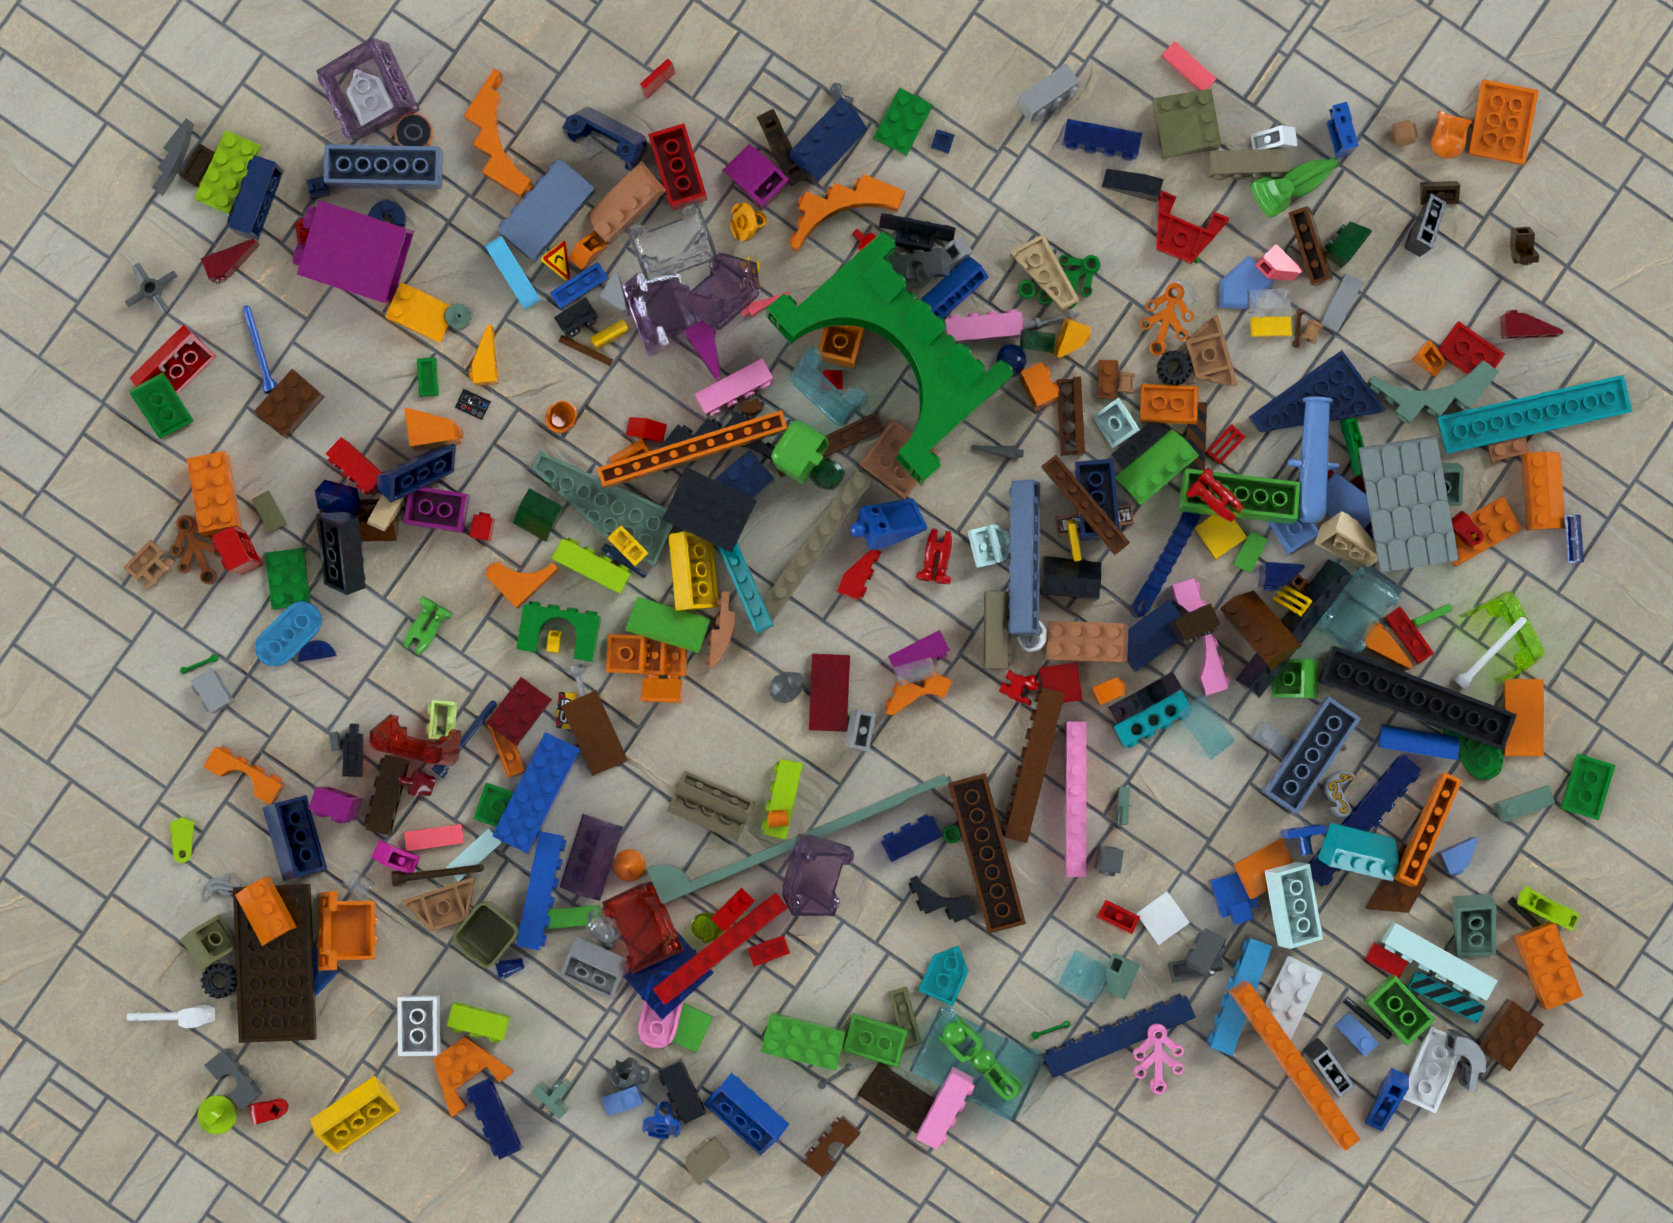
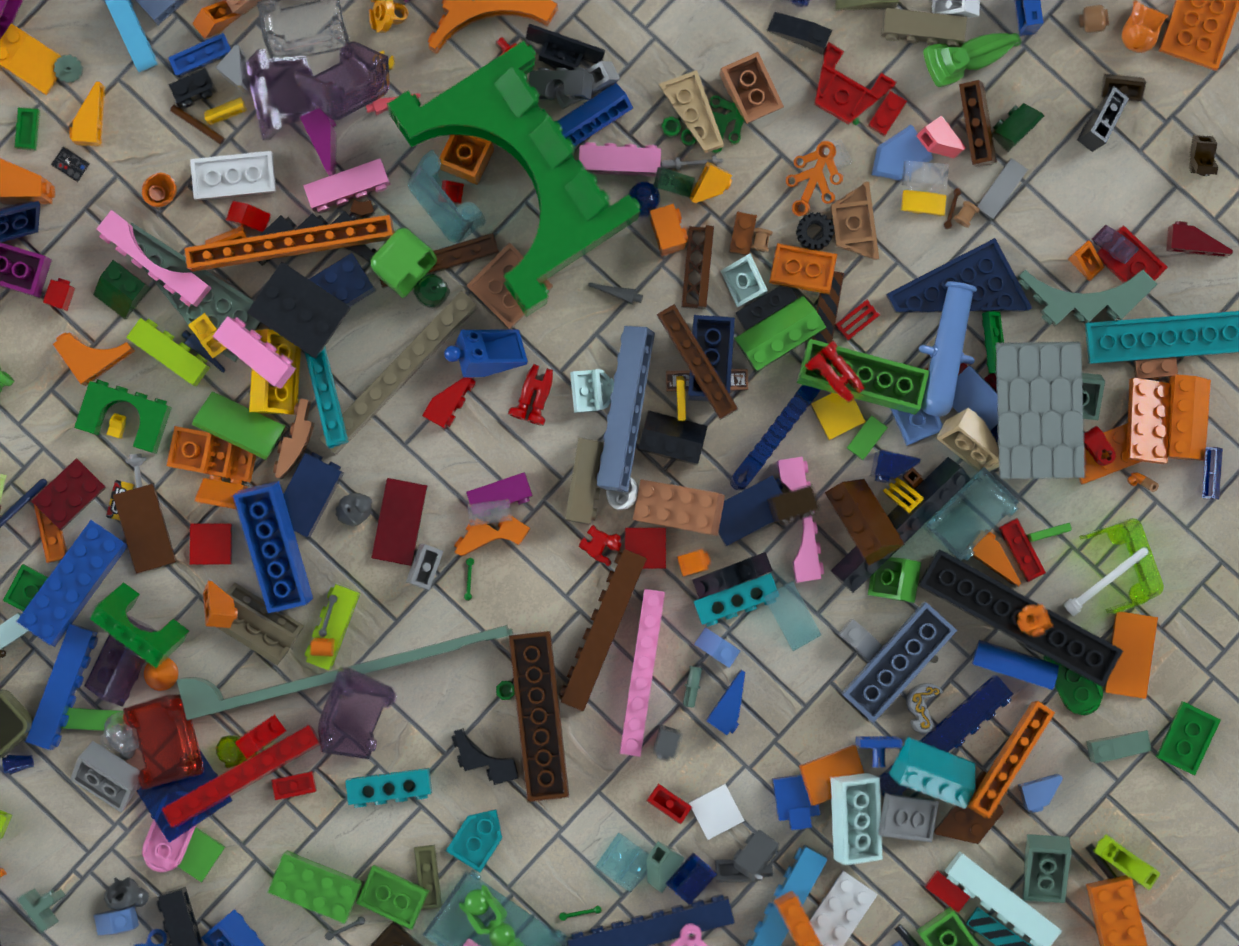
camera: 10 degrees right, 0 degrees up
piece [541,240,571,282] -> none
clear blue brick [881,814,943,862] -> none
none -> green arch [90,582,189,668]
none -> bright pink arch [96,210,212,307]
none -> red tile [189,523,232,565]
none -> white plate [190,151,276,201]
none -> orange slope [203,581,238,628]
none -> bright pink brick [213,317,296,388]
none -> blue brick [233,481,313,613]
none -> dark blue brick [283,452,344,538]
none -> dark grey hinge [319,595,337,637]
none -> teal brick [345,768,433,808]
none -> green hinge [464,558,474,601]
none -> clear blue brick [665,852,717,906]
none -> medium blue slope [694,627,740,668]
none -> blue slope [706,670,745,735]
none -> nougat slope [719,52,784,124]
none -> red plate [868,91,907,137]
none -> light grey tile [878,793,939,842]
none -> orange brick [1017,604,1053,637]
none -> clear purple slope [1092,224,1139,264]
none -> plate [1126,378,1170,465]
none -> arm [1127,472,1159,492]

